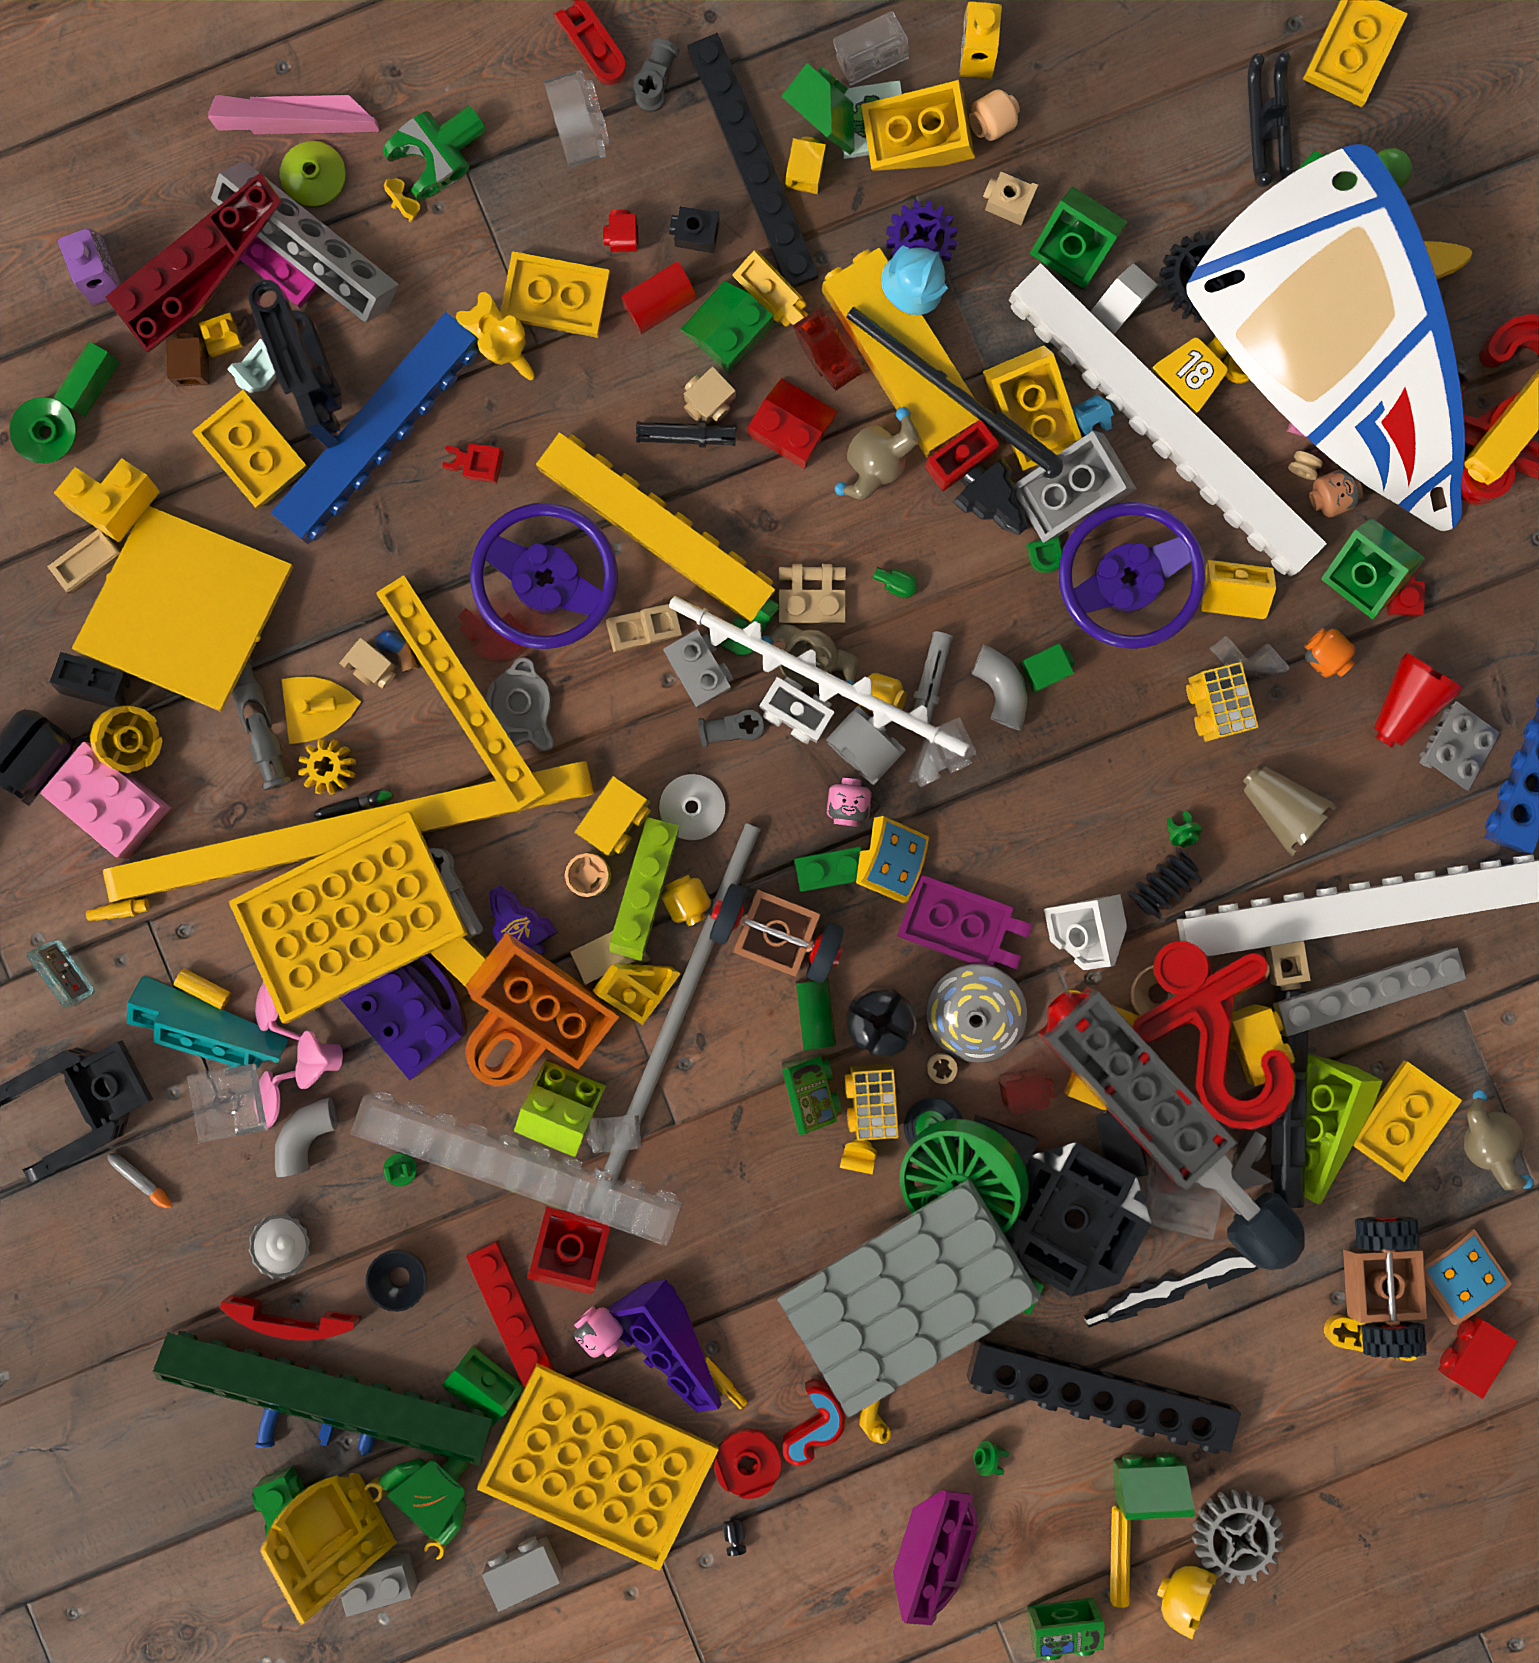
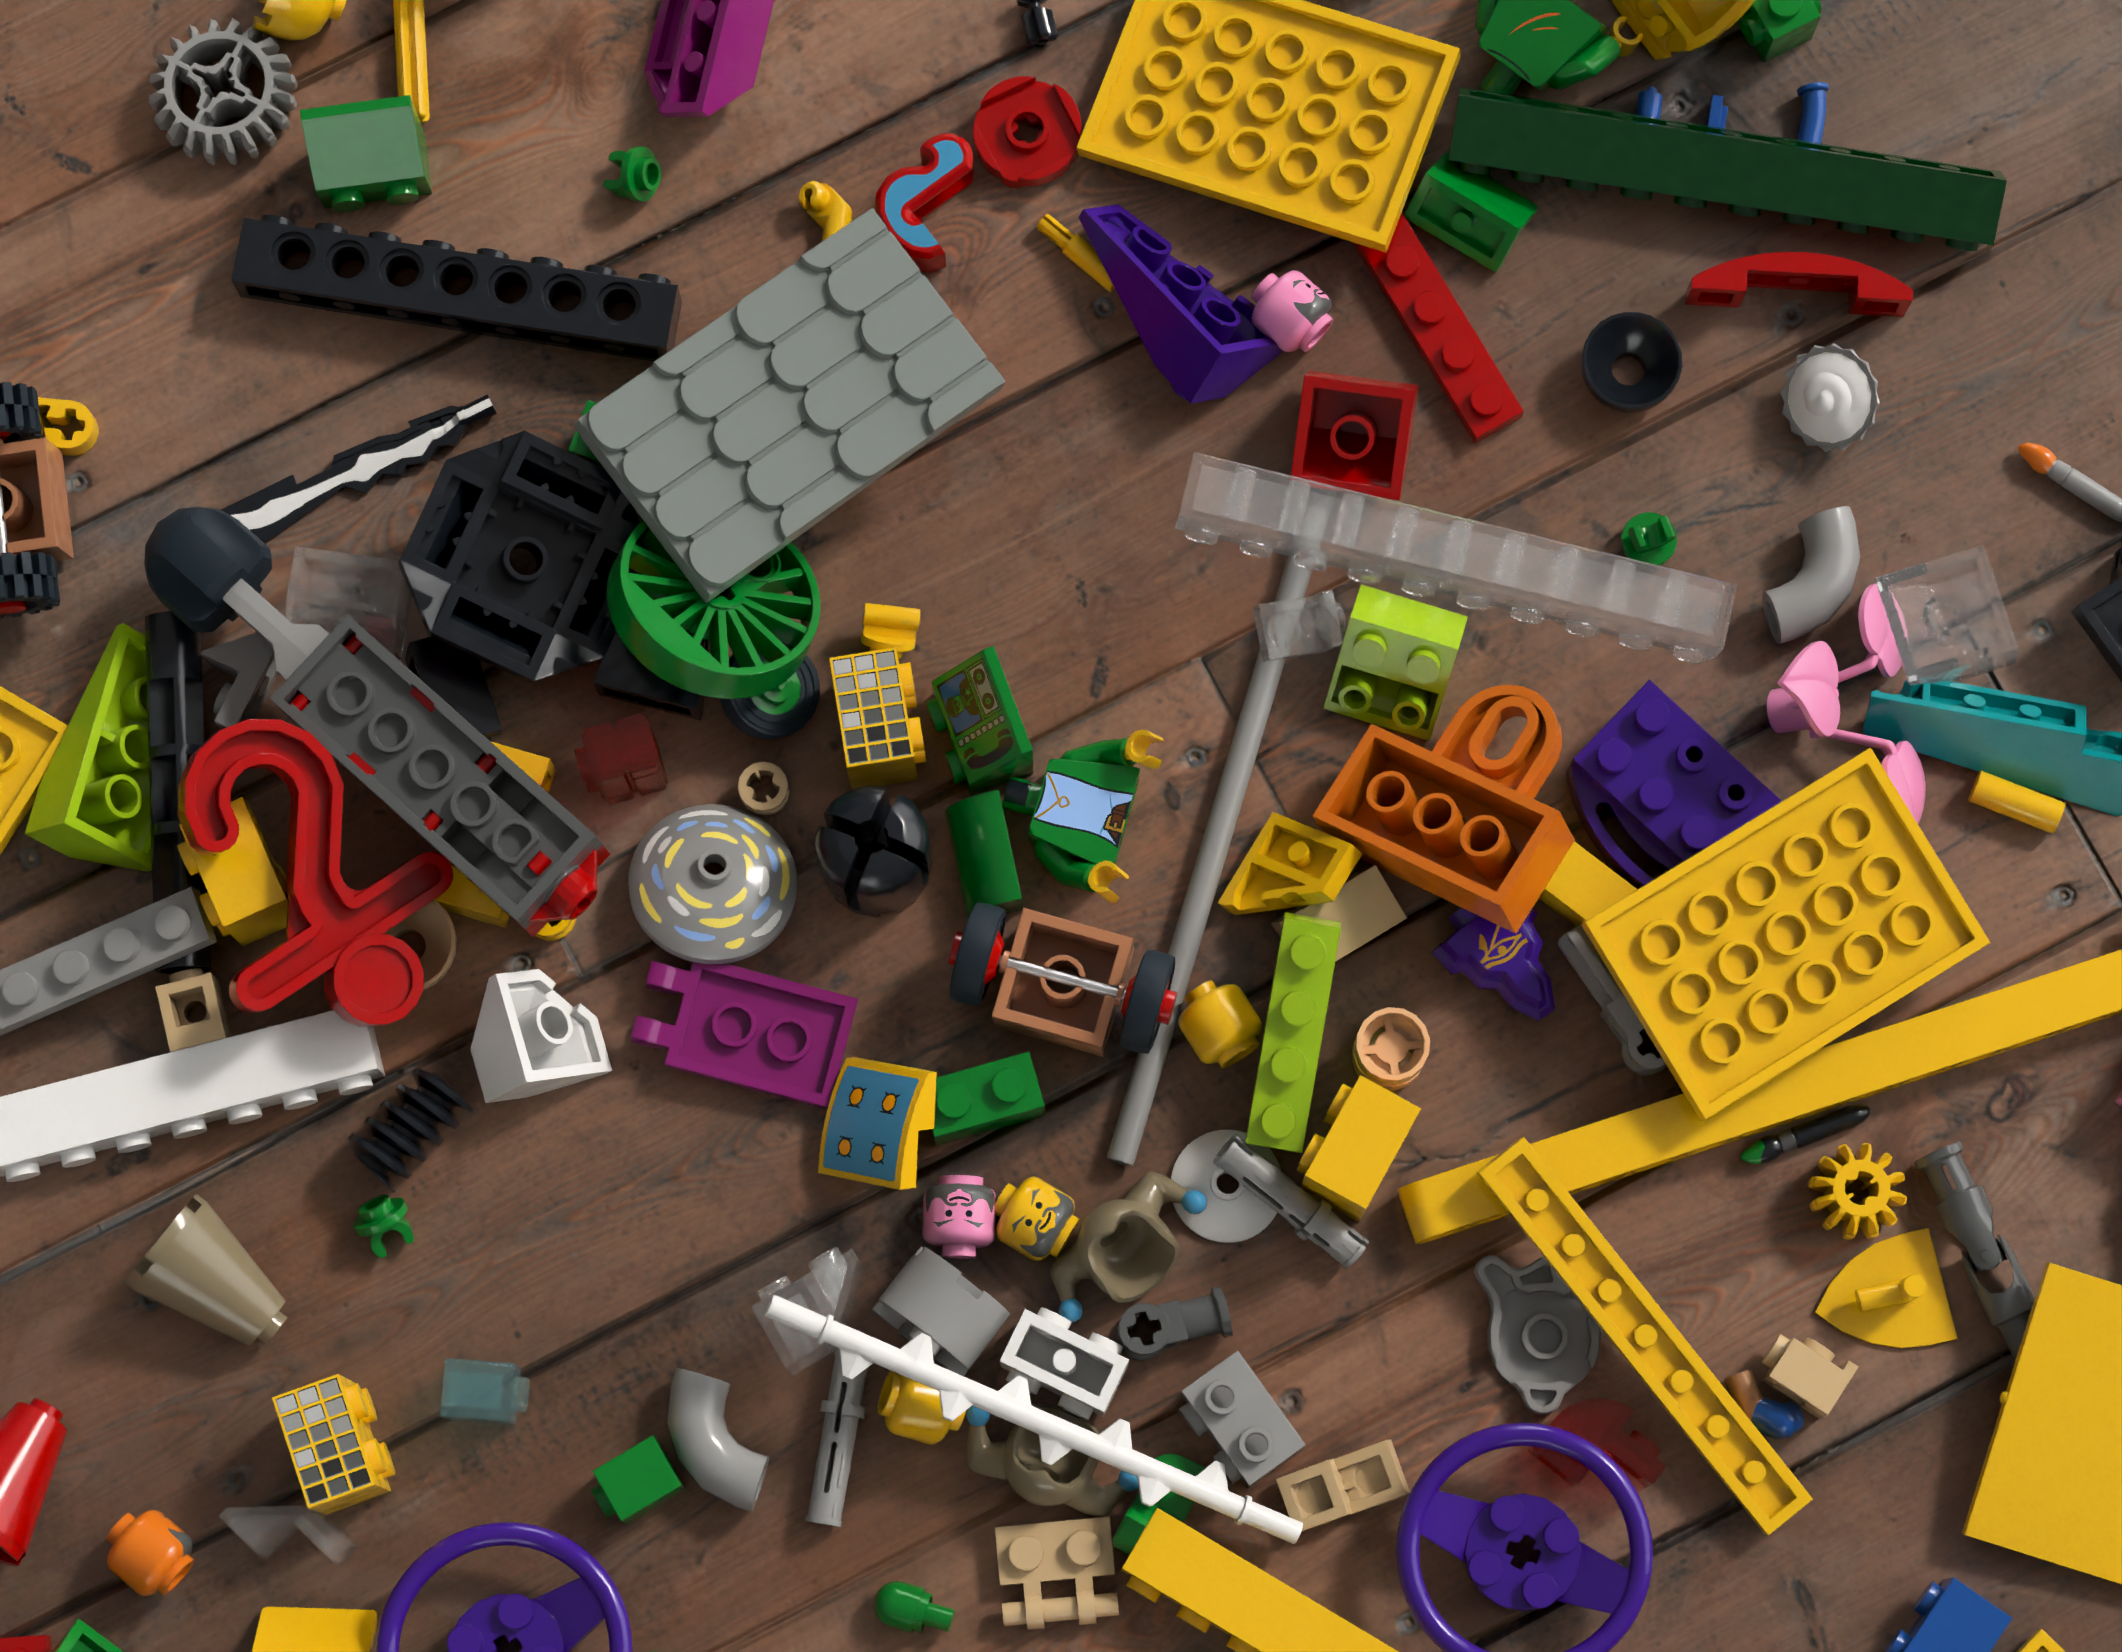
camera: 175 degrees right, 10 degrees down
none -> clear light blue brick [440,1358,529,1425]
none -> yellow head [994,1176,1080,1261]
none -> torso [1002,729,1164,903]
none -> dark tan piece [1050,1171,1207,1322]
none -> light grey pin [1213,1134,1369,1269]

